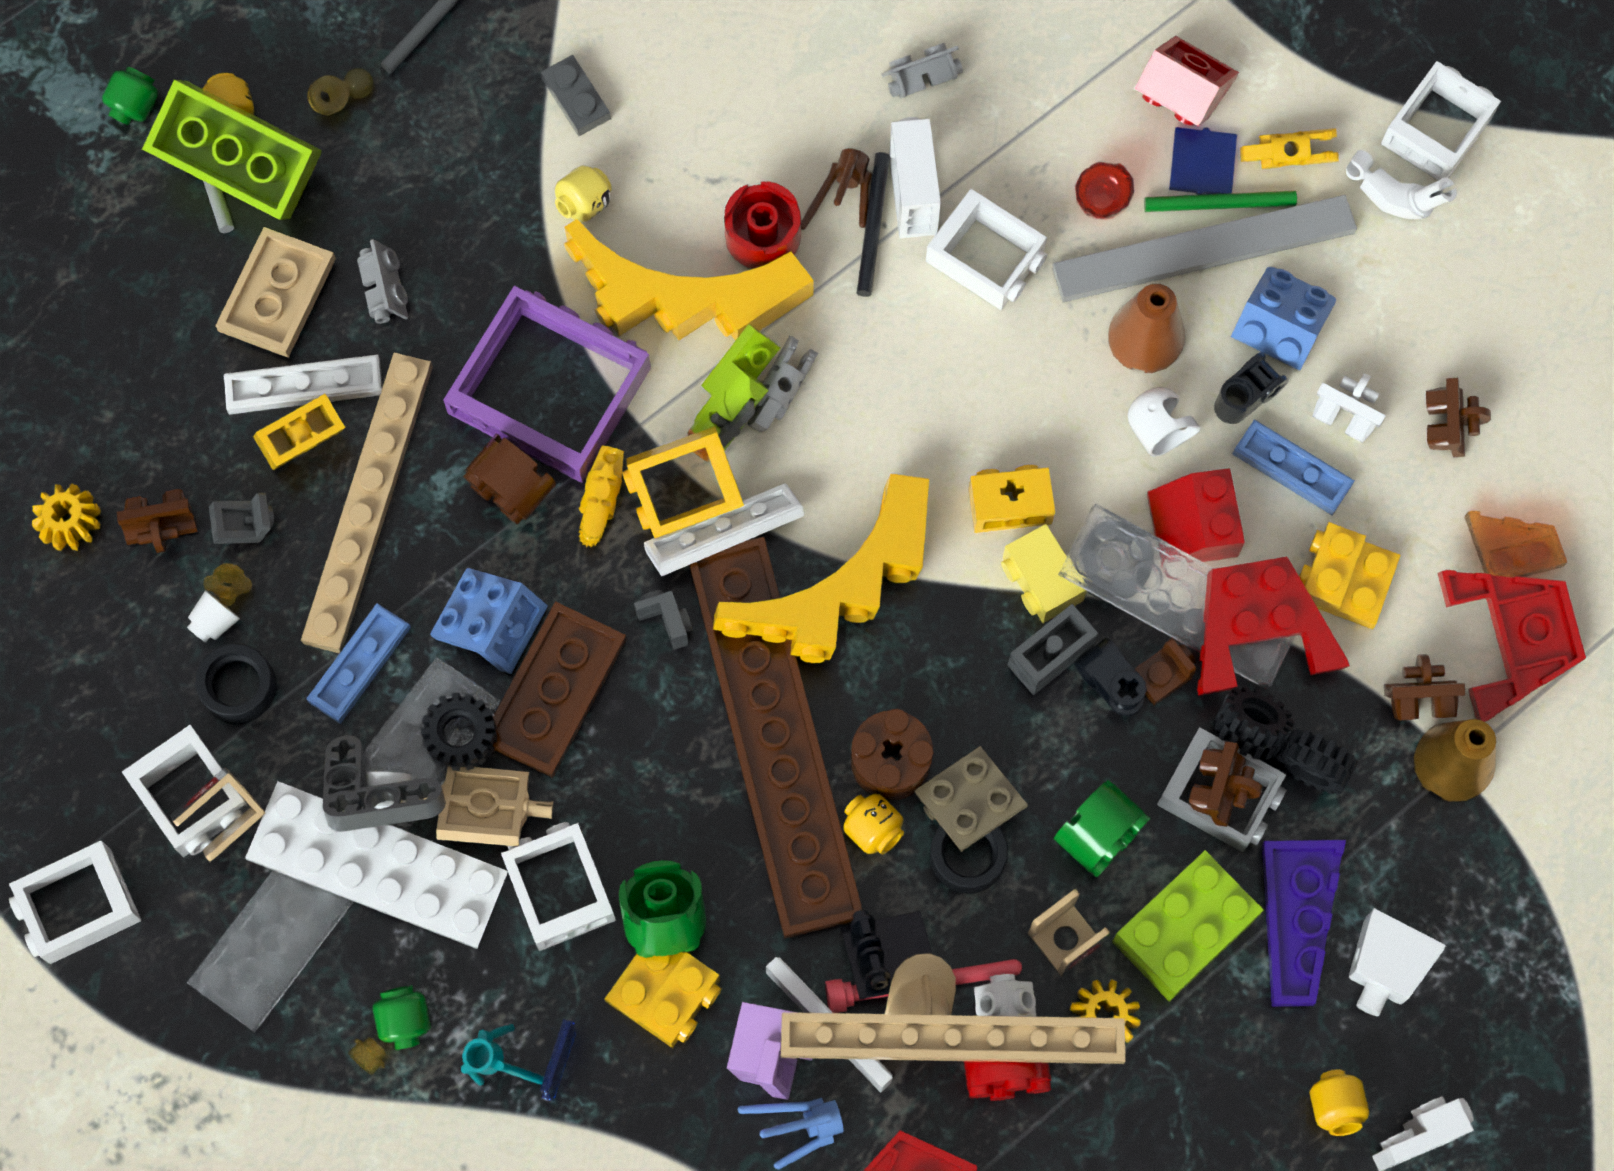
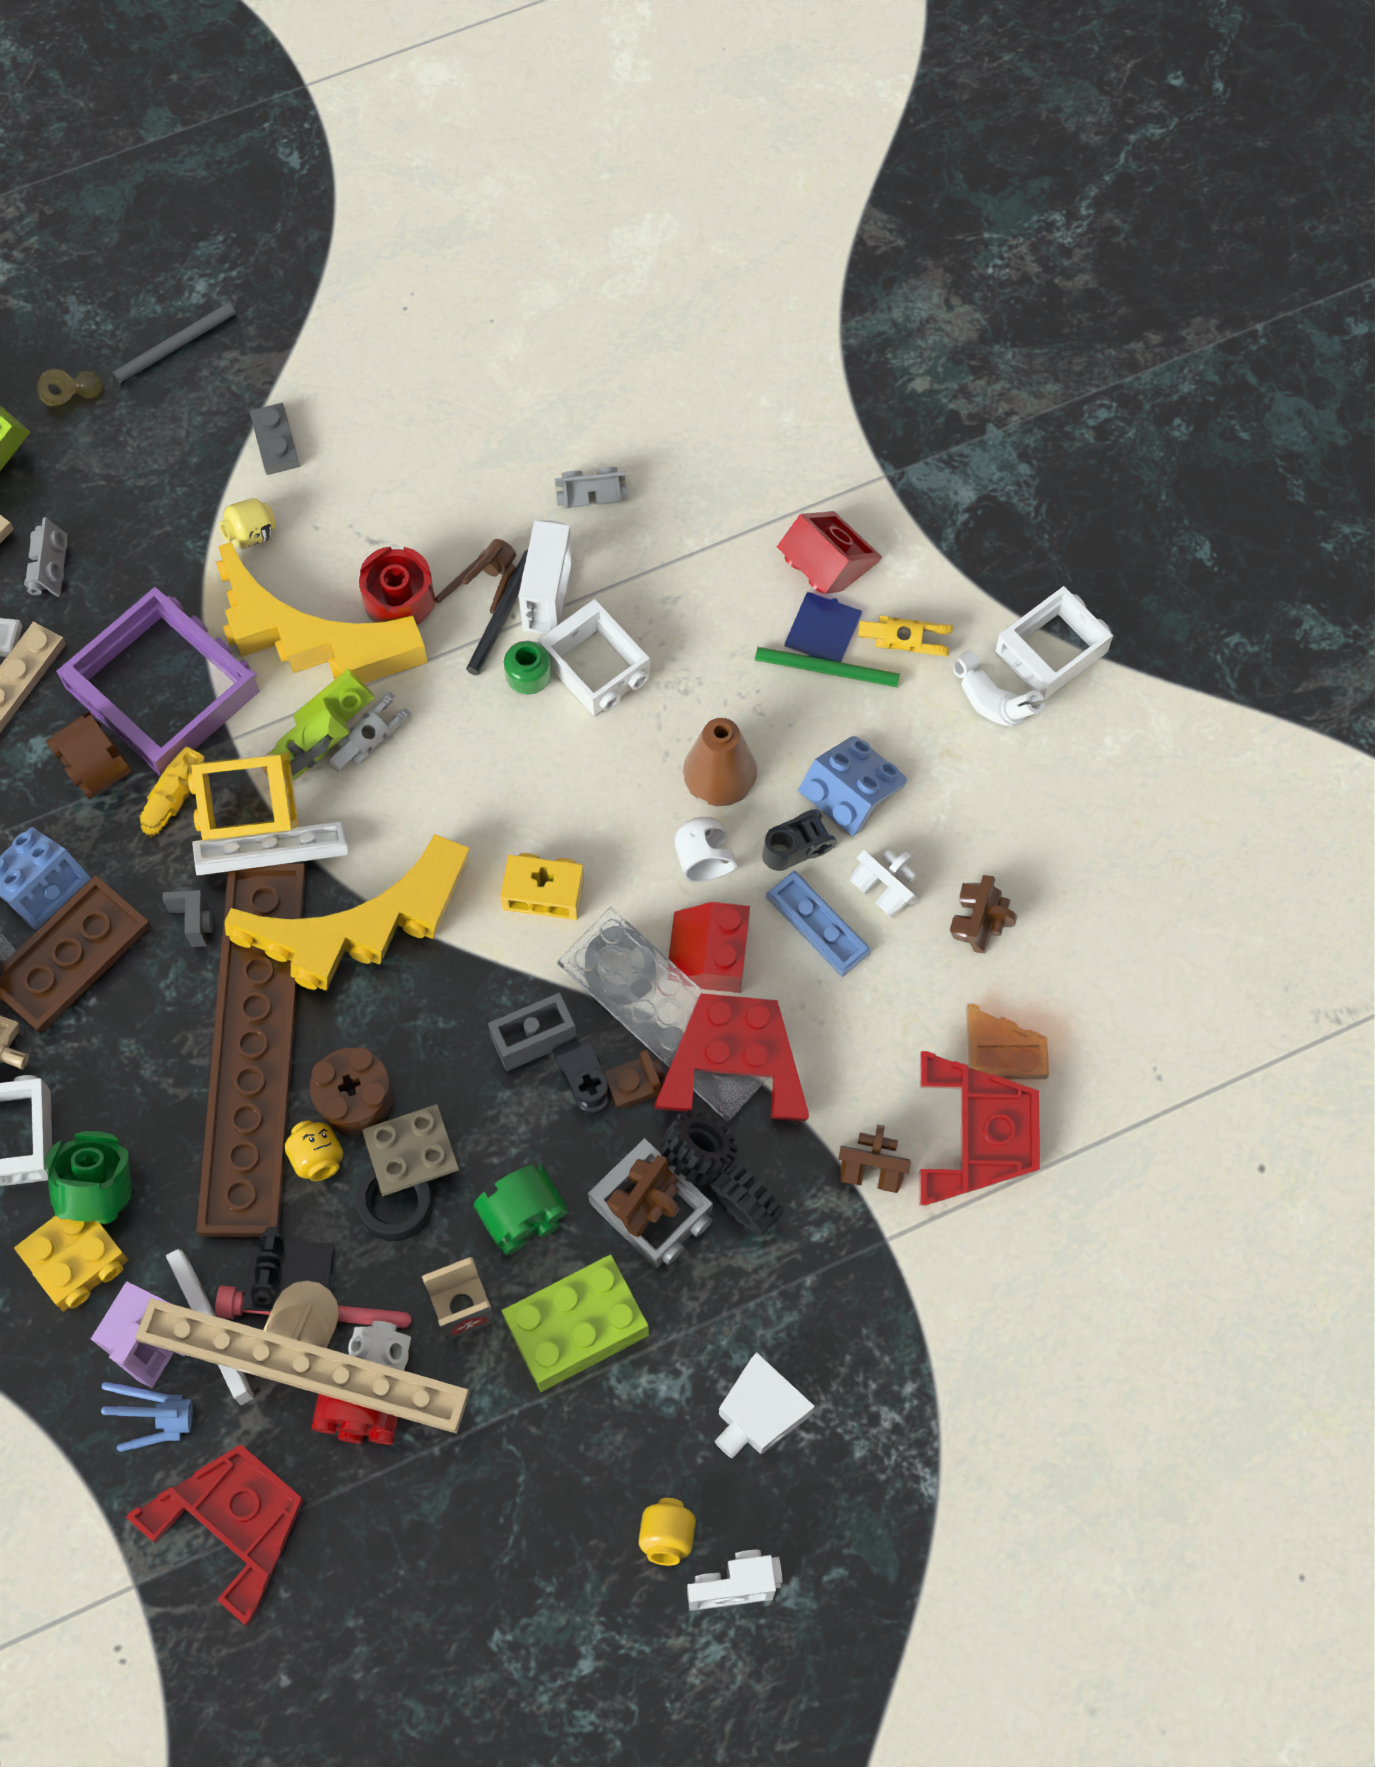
camera: 15 degrees right, 5 degrees down
light yellow brick [1001,524,1087,623] -> none
light grey tile [1052,195,1357,302] -> none
yellow gear [1070,980,1141,1043] -> none
clear red hair [1075,162,1134,220] -> none
dark purple wing [1262,840,1346,1007] -> none
yellow plate [1299,522,1401,630] -> none
pearl gold cone [1414,719,1496,802] -> none
none -> green head [503,640,552,695]

